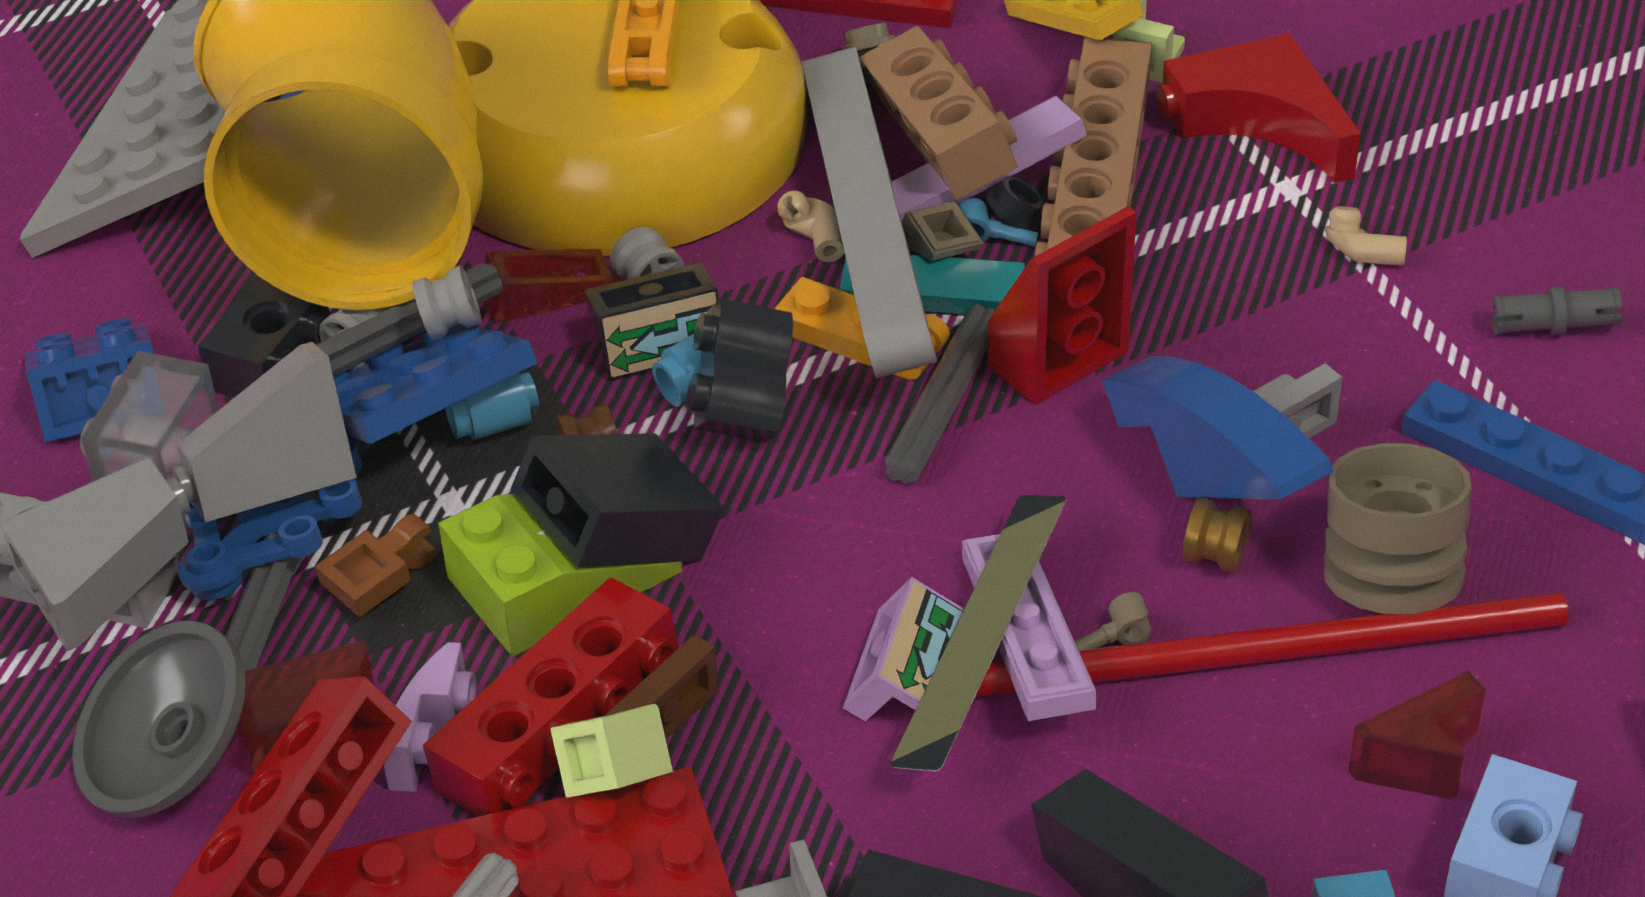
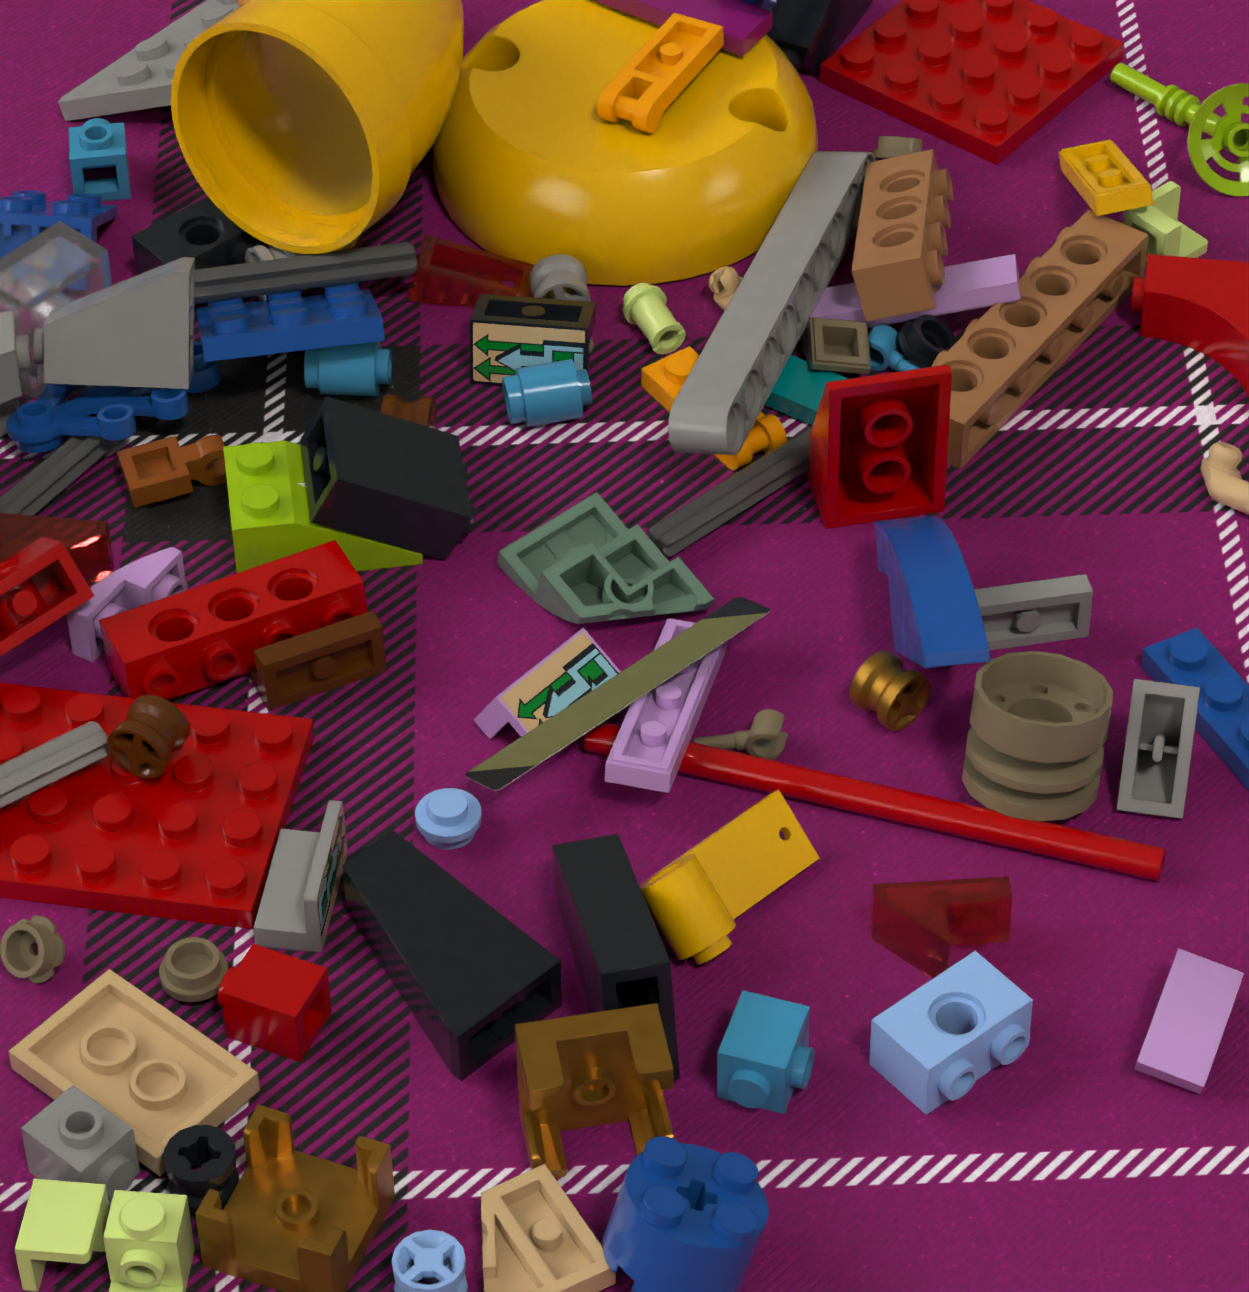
camera: 25 degrees right, 0 degrees up
light grey wheel [412,265,482,340] -> none
yellowish green panel [550,704,673,798] -> none
black brick [686,298,793,443] -> none
none -> dark azure brick [68,118,131,202]
none -> reddish brown wheel [107,695,190,778]
none -> light blue plate [415,788,482,850]
none -> sand green slope [497,492,714,624]
none -> yellowish green pin [622,283,686,355]
none -> yellow door [639,790,820,965]
none -> light grey slope [1117,679,1200,819]

